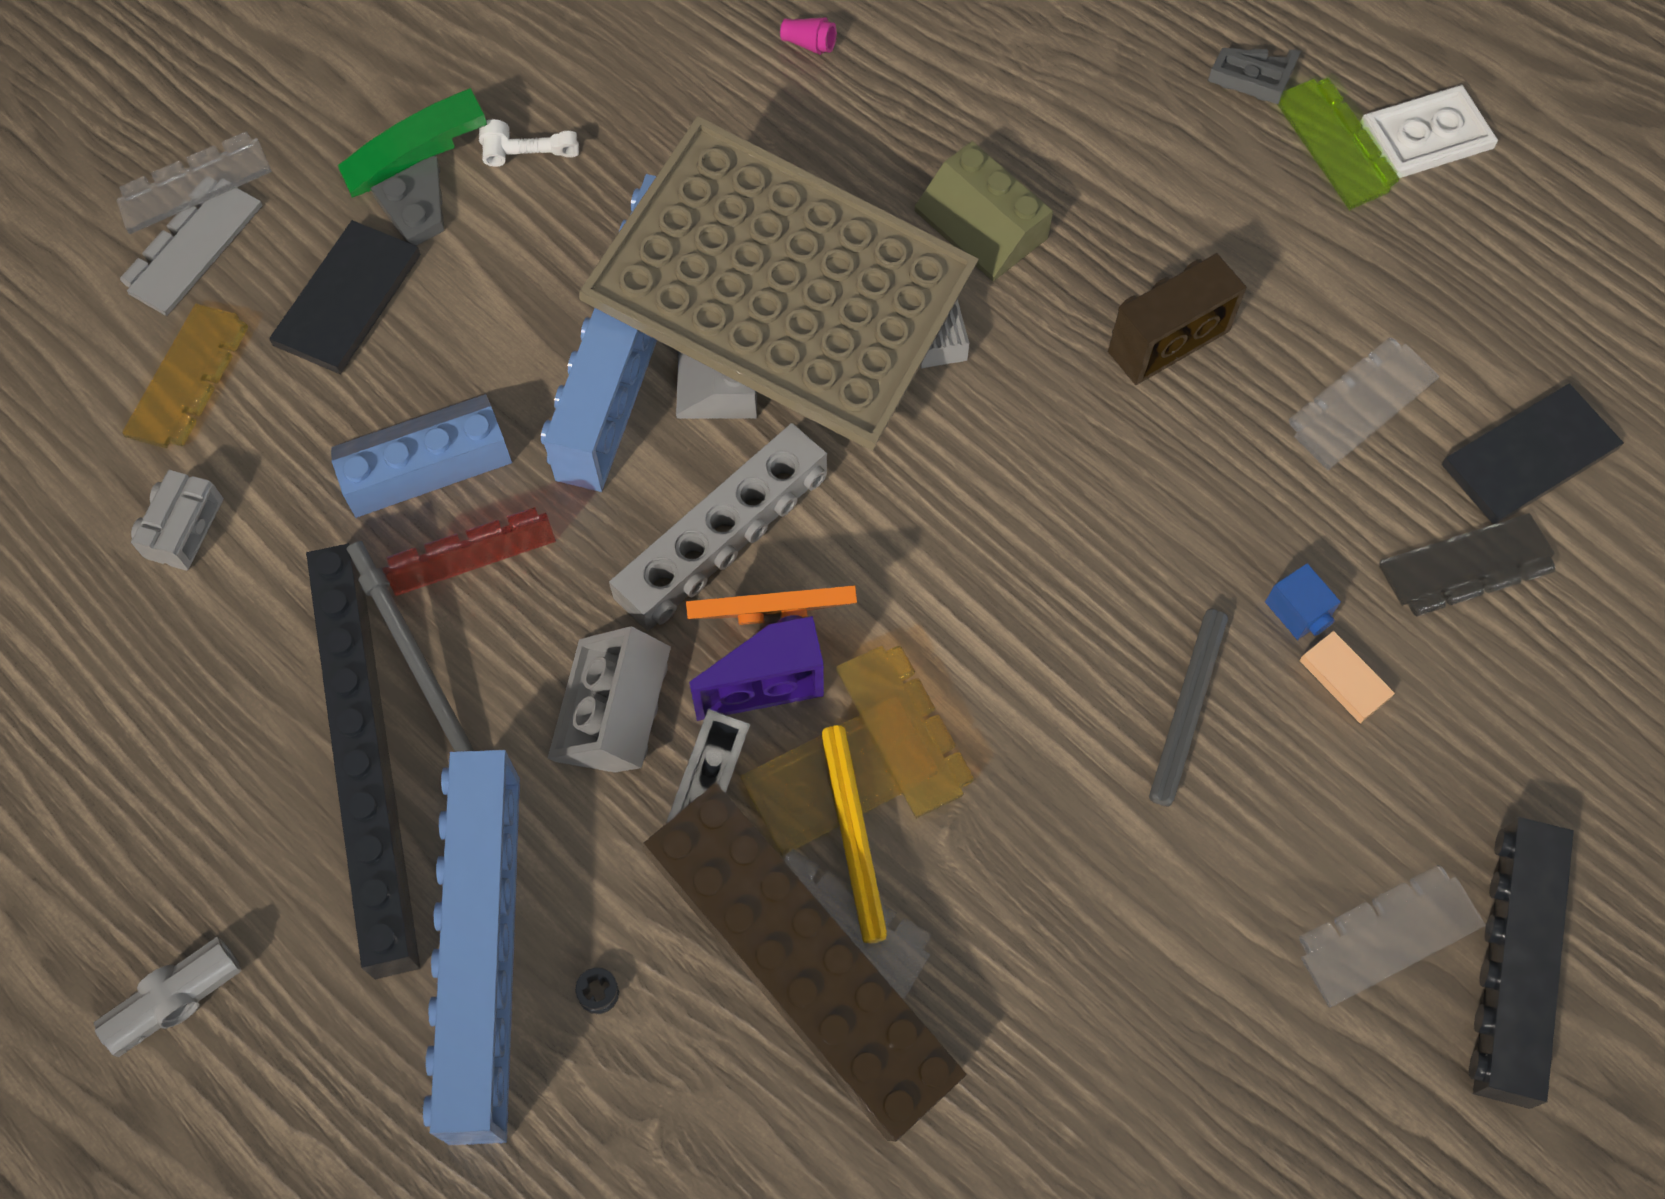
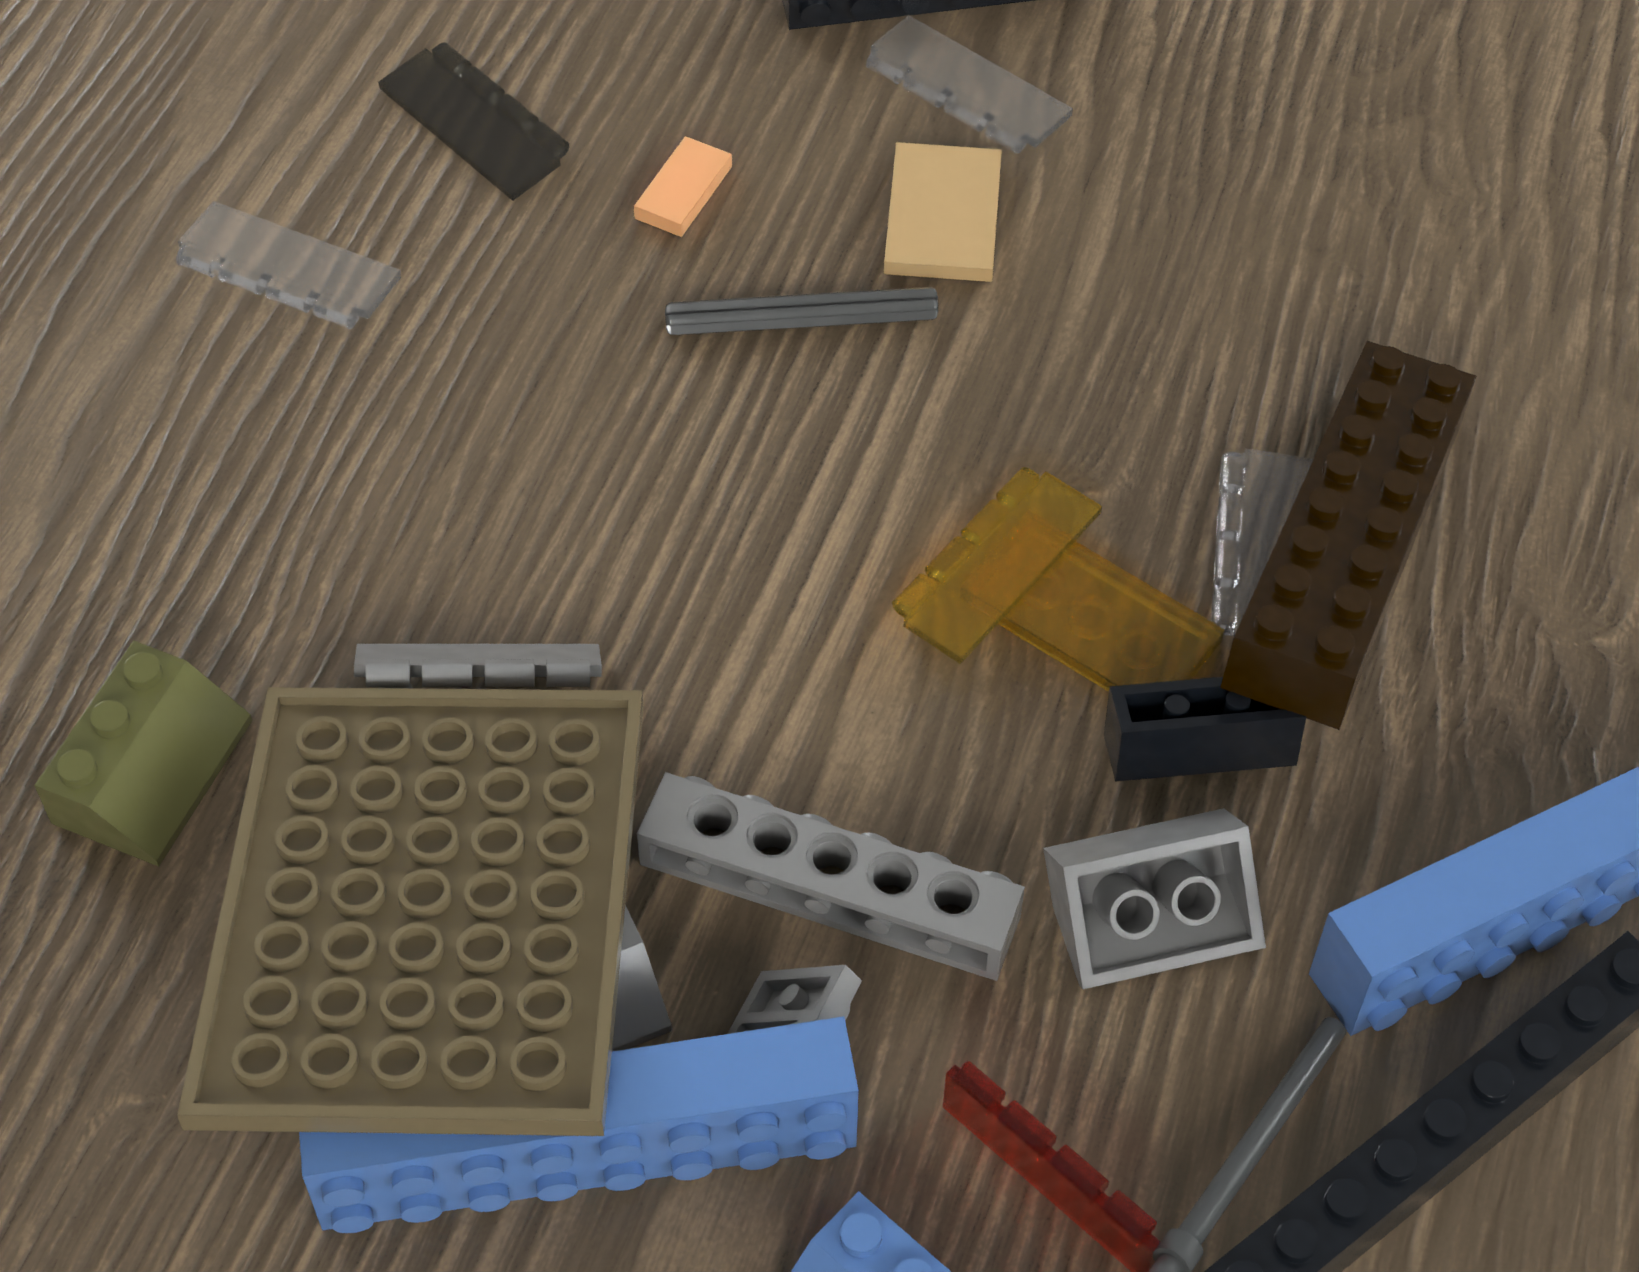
camera: 115 degrees left, 10 degrees down
black bush [575,967,619,1014] -> none
orange wing [686,585,857,625] -> none
dark purple slope [689,615,824,721] -> none
yellow axle [822,725,887,943] -> none
dark brown brick [1108,253,1247,386] -> none
blue brick [1265,563,1341,641] -> none
black tile [1441,383,1624,526] -> none
none -> light grey windscreen [354,644,602,687]
none -> light grey wing [727,965,862,1034]
none -> tan tile [884,142,1002,282]

